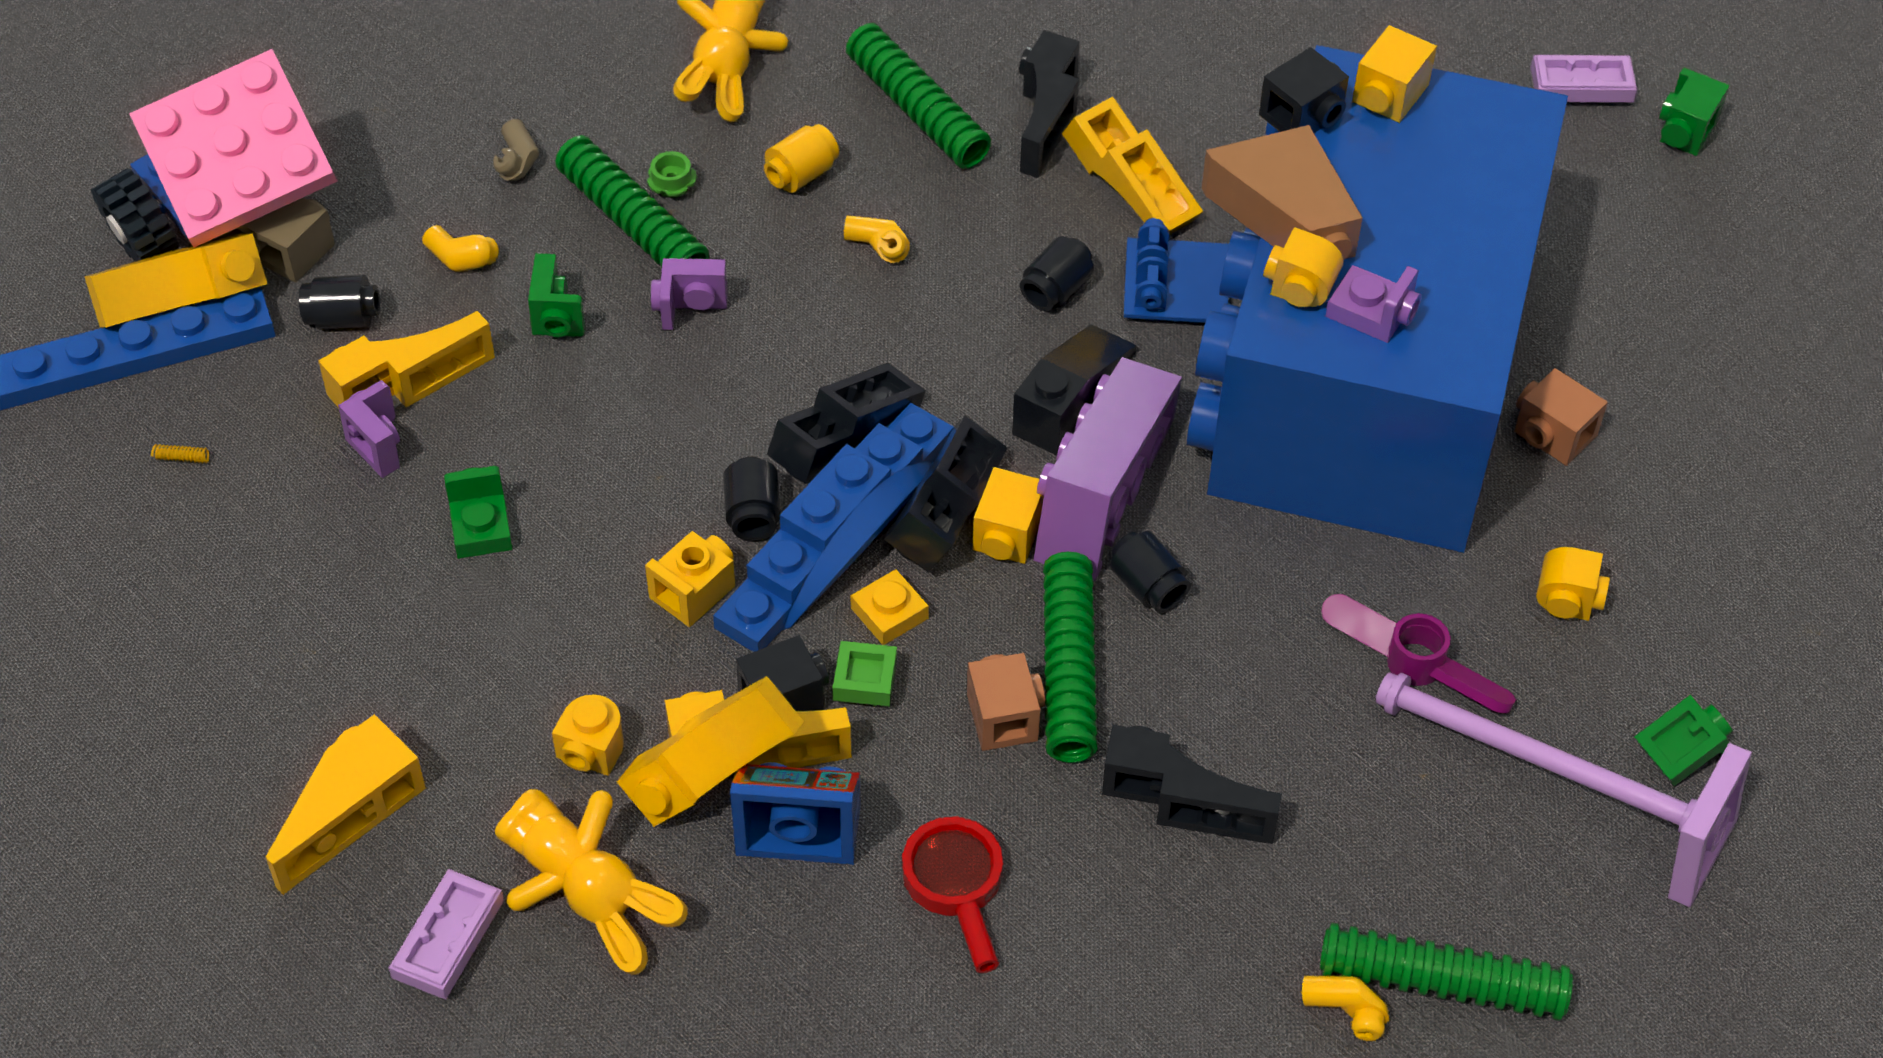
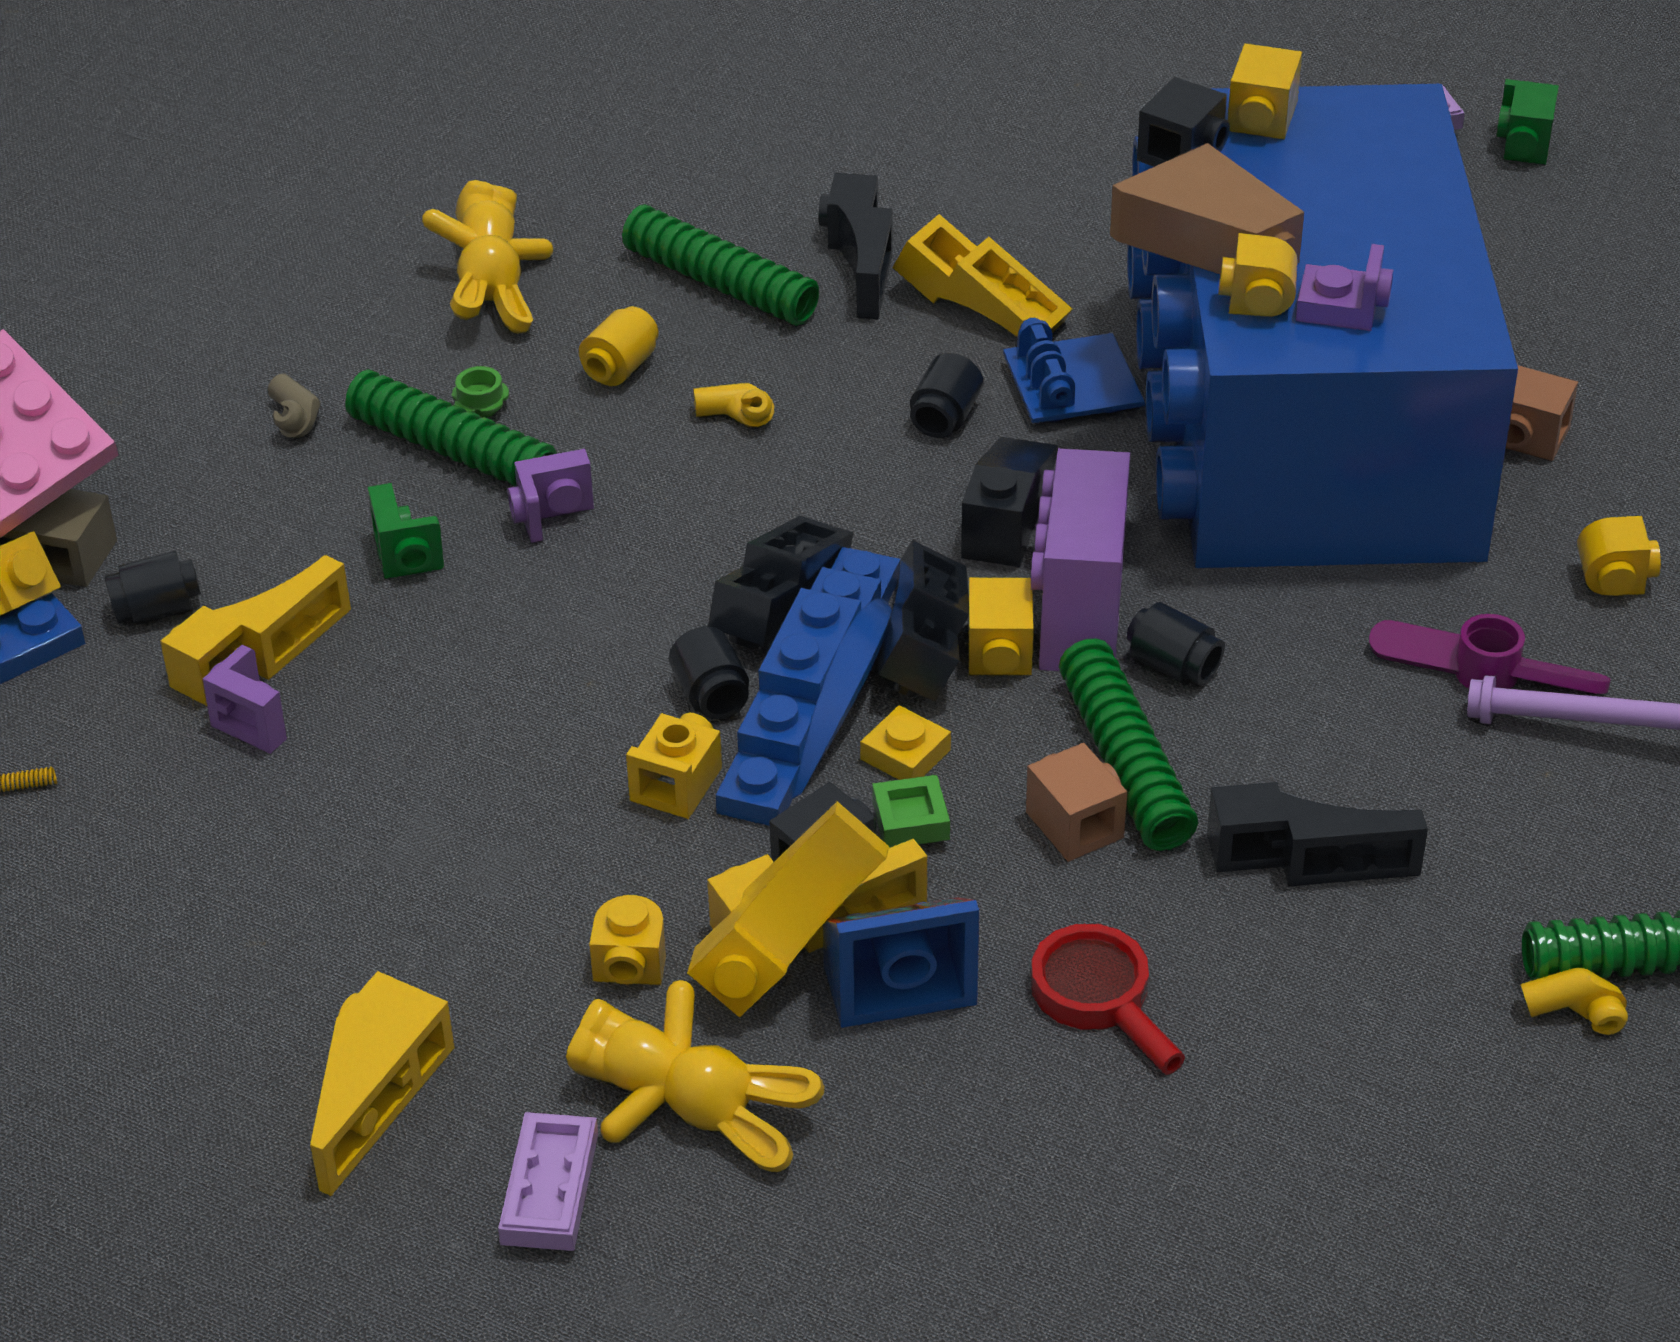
camera: 15 degrees left, 10 degrees down
yellow arm [422,225,499,272] -> none
green bracket [444,466,513,559] -> none

